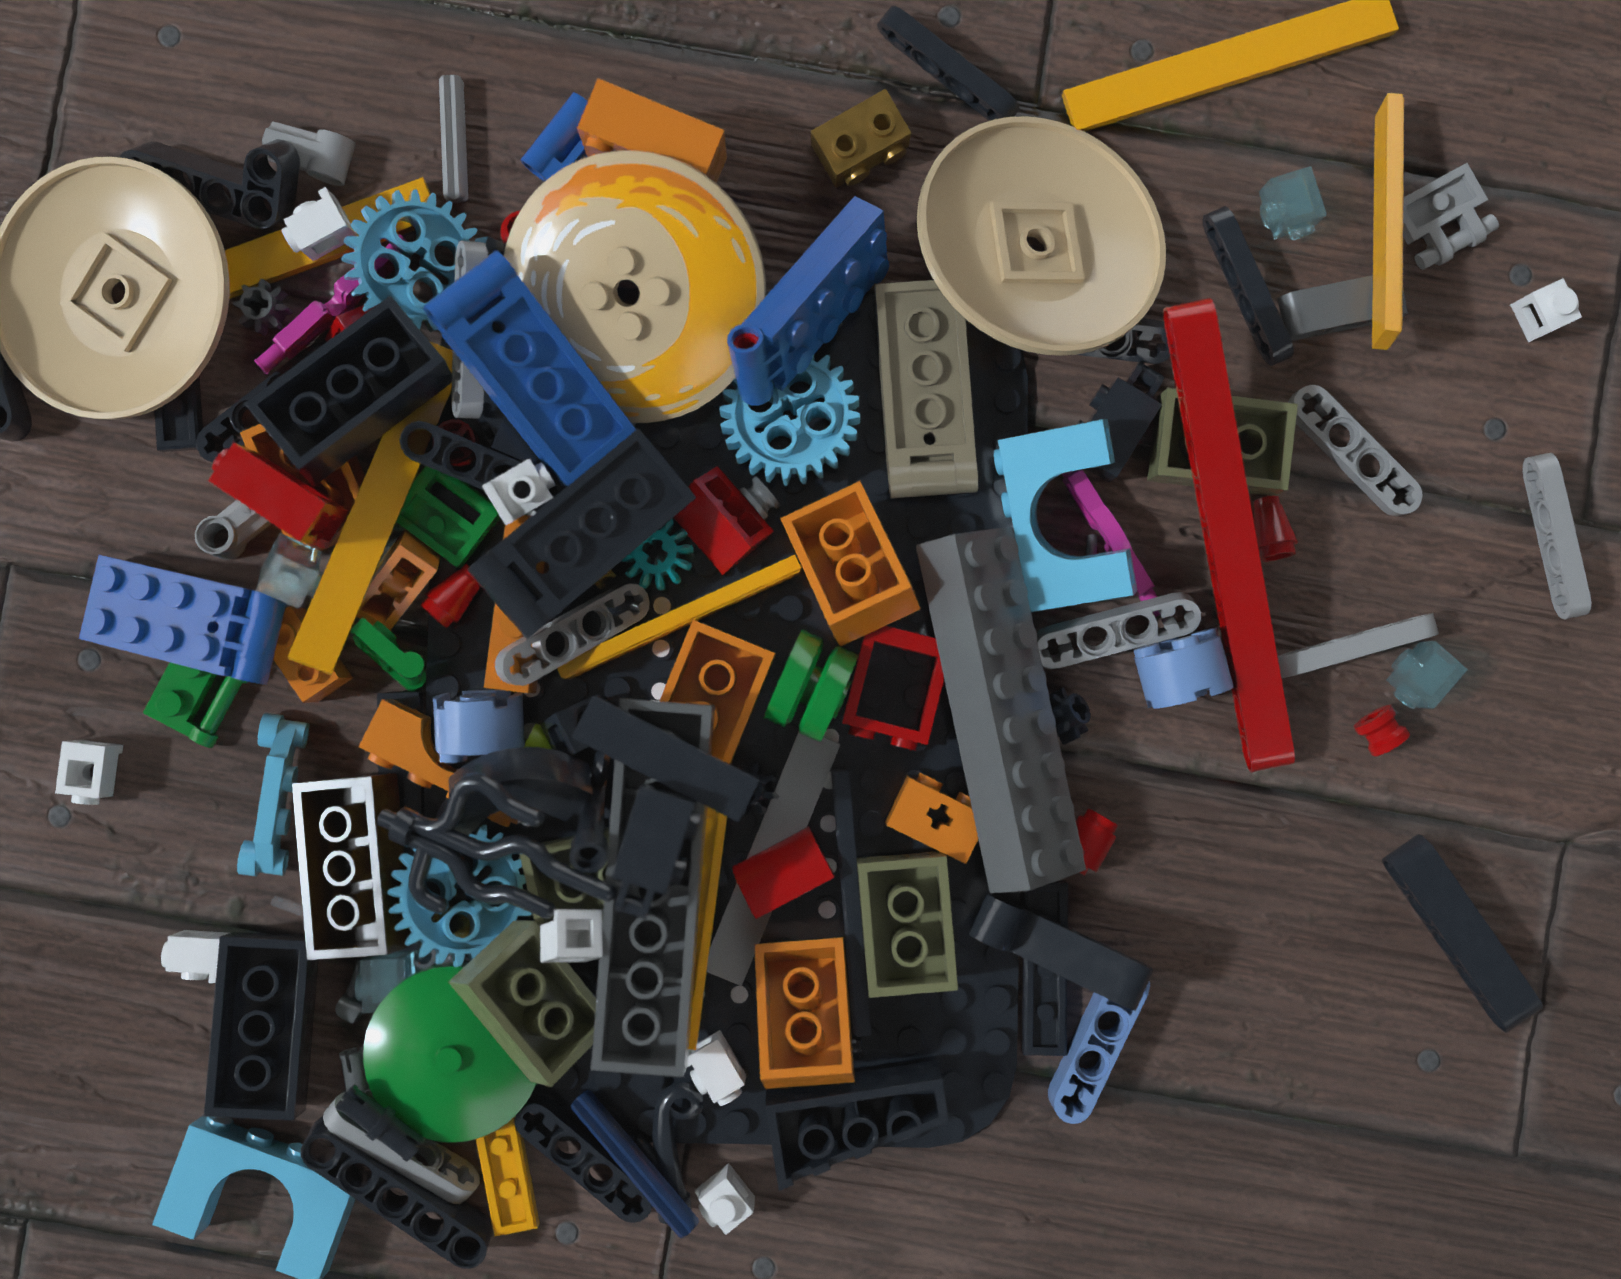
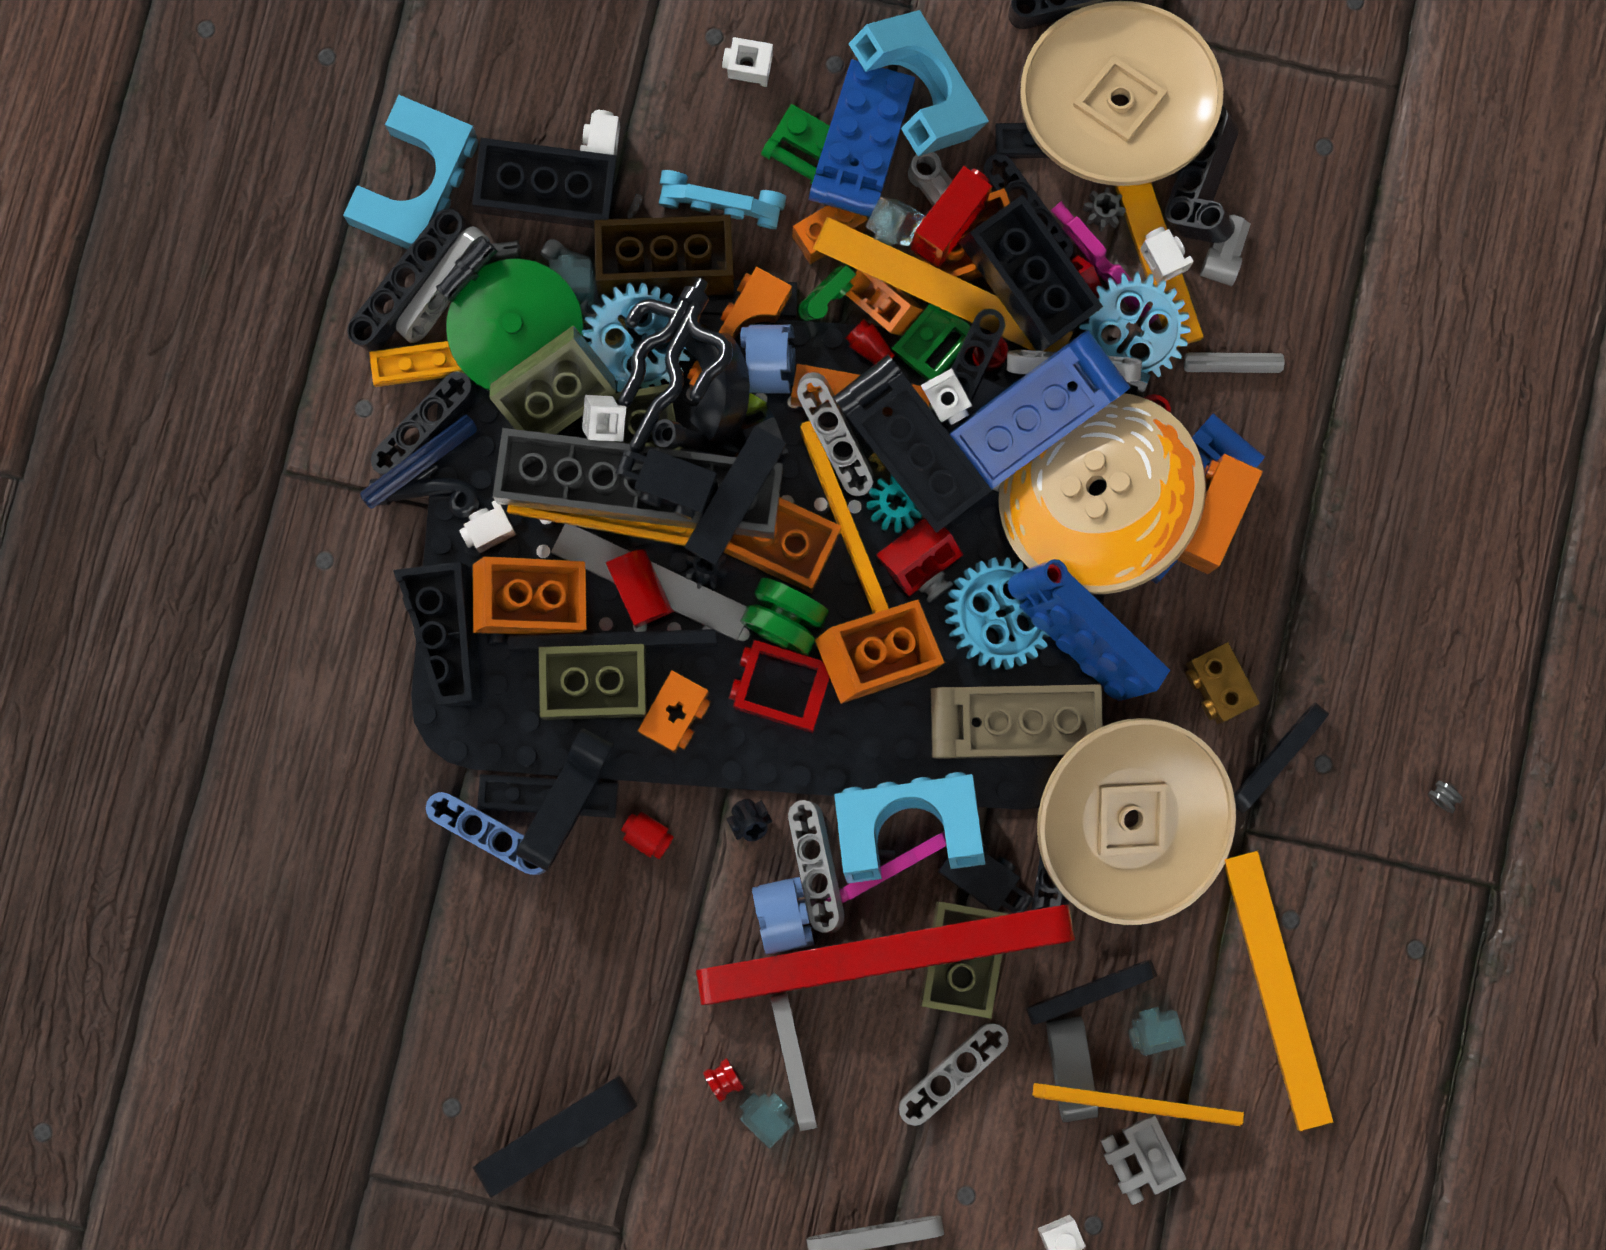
camera: 90 degrees right, 5 degrees down
white brick [695,1163,755,1235] -> none
dark grey brick [916,526,1086,893] -> none
red cone [1253,496,1298,562] -> none
none -> medium azure arch [849,10,989,157]

